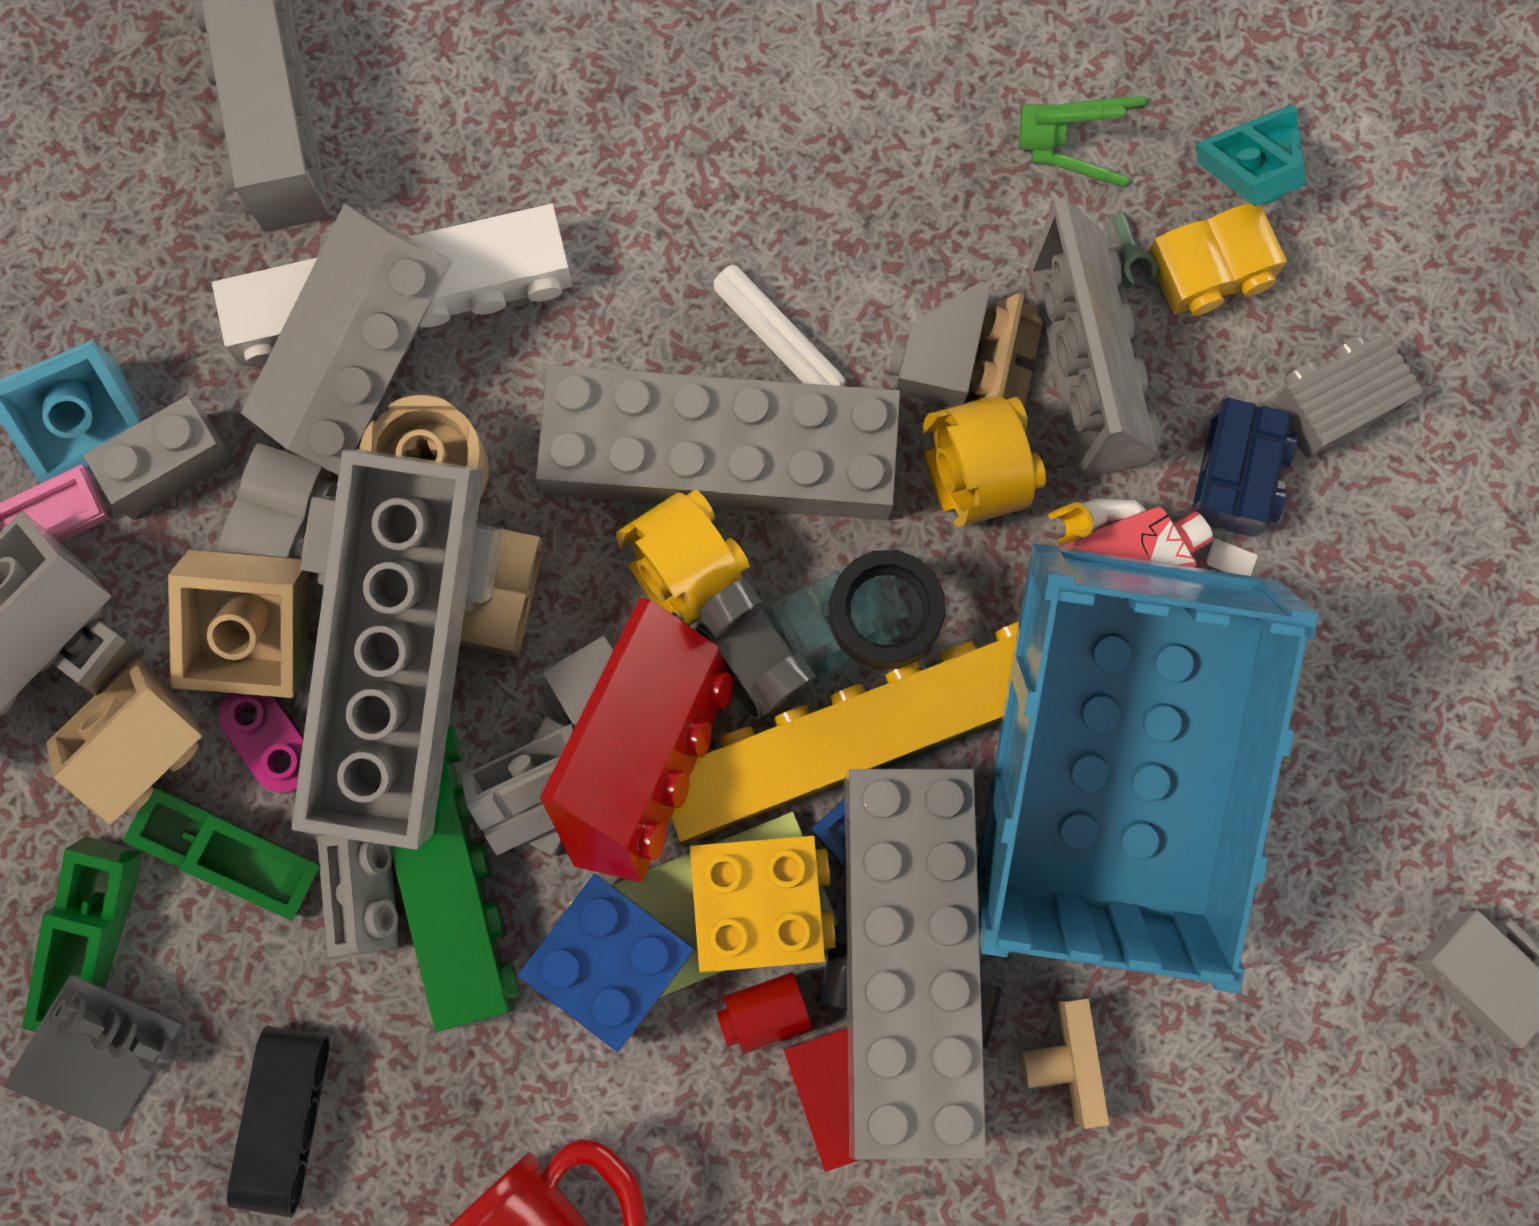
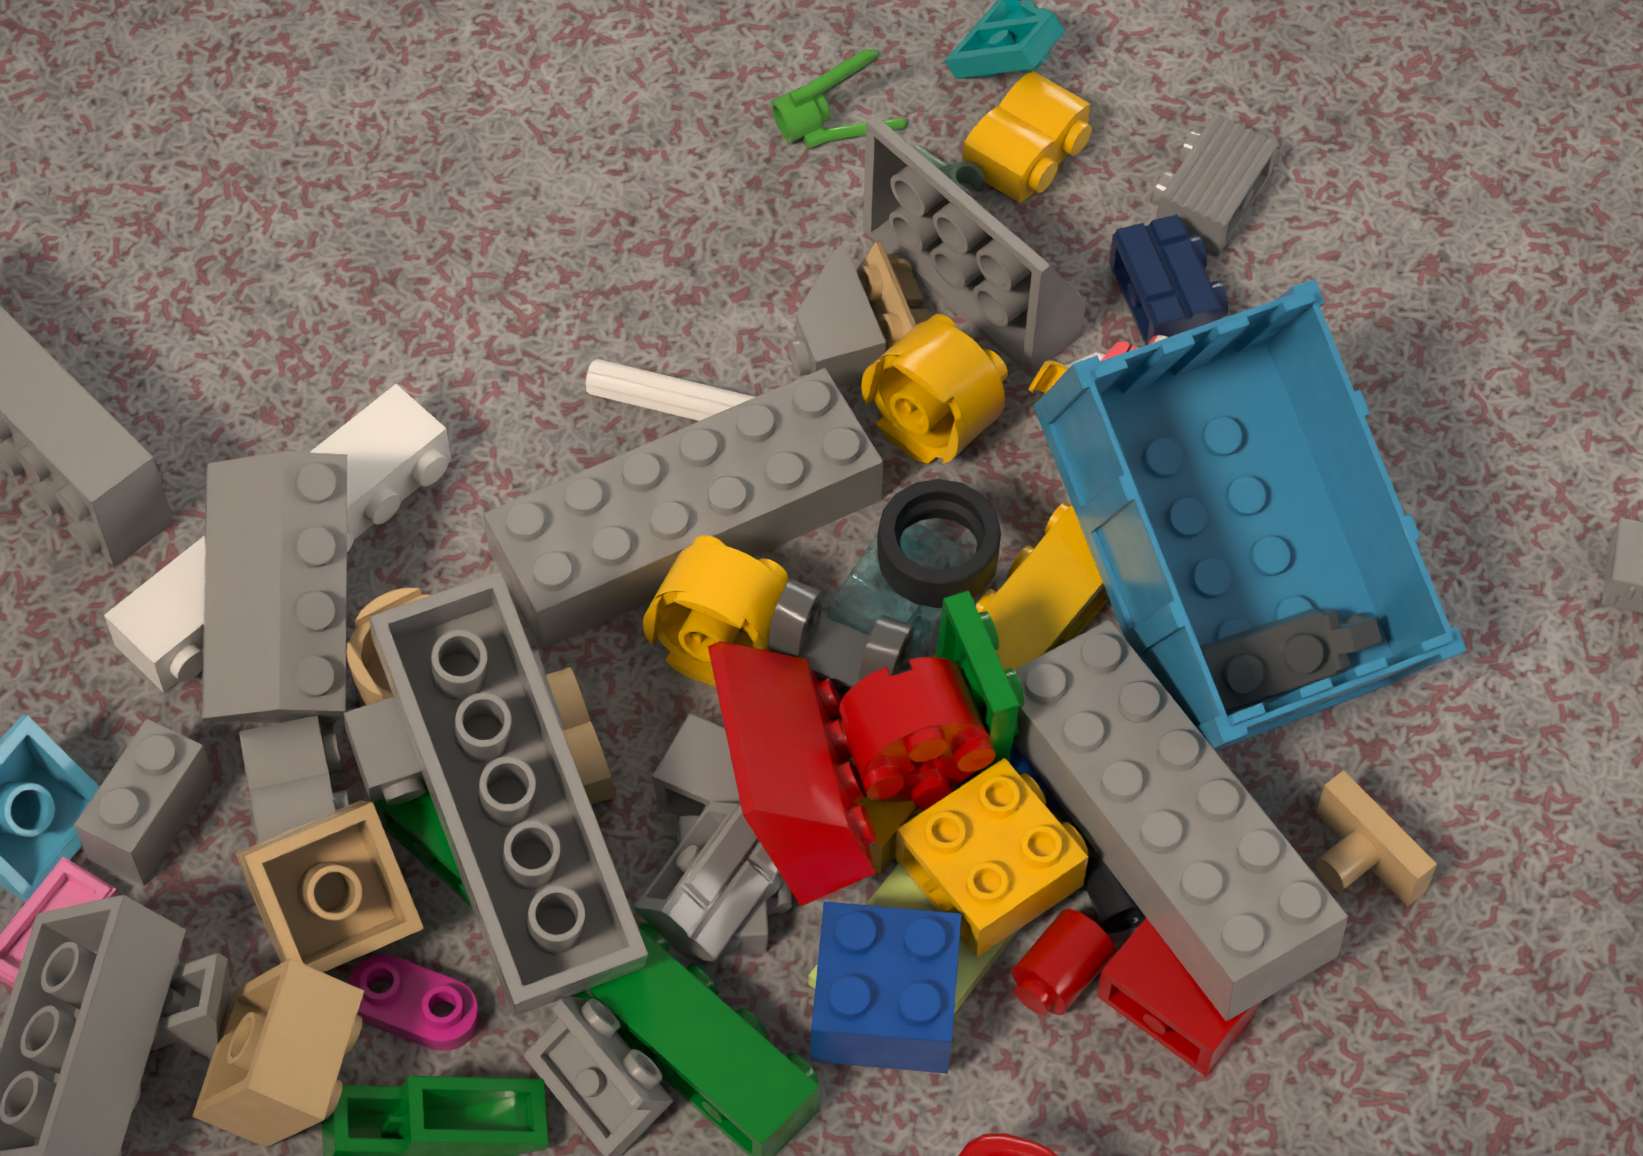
camera: 30 degrees left, 20 degrees down
none -> red brick [839,657,996,809]
none -> green plate [936,590,1024,771]
none -> dark grey hinge [1200,609,1382,711]

